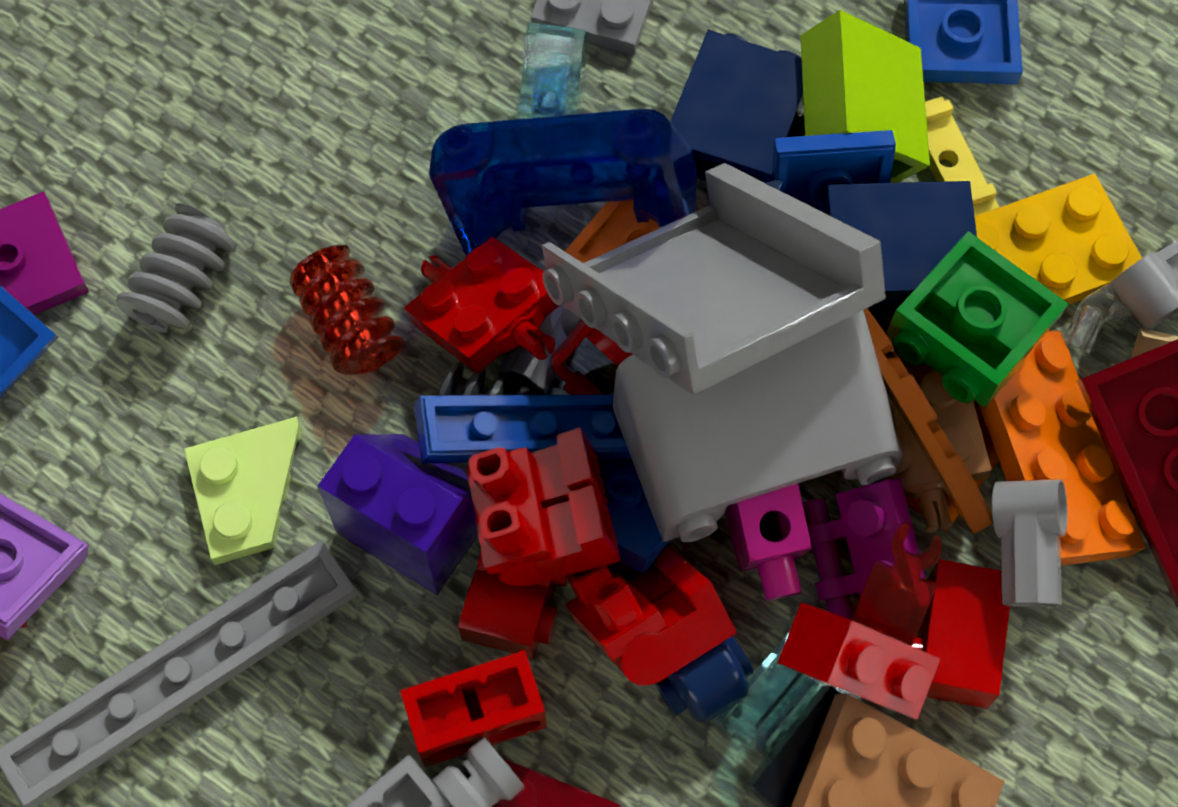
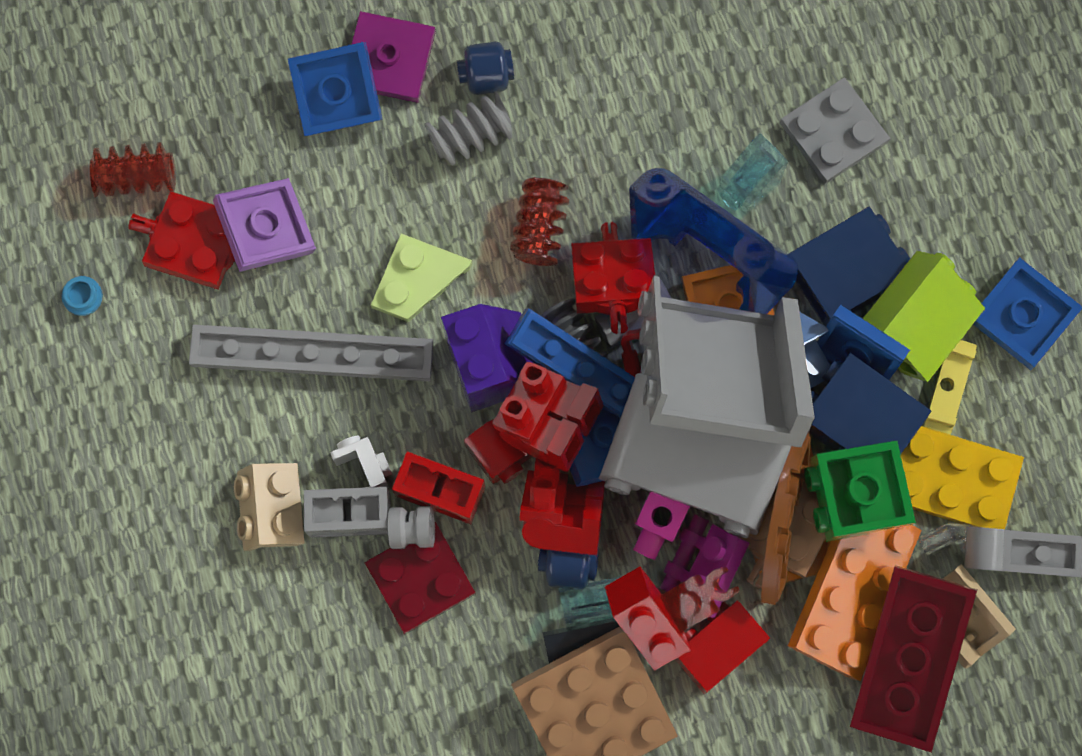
camera: 40 degrees right, 10 degrees up
light grey piece [992,479,1068,607] -> none
none -> white bracket [330,436,392,488]
none -> dark blue head [456,41,514,95]

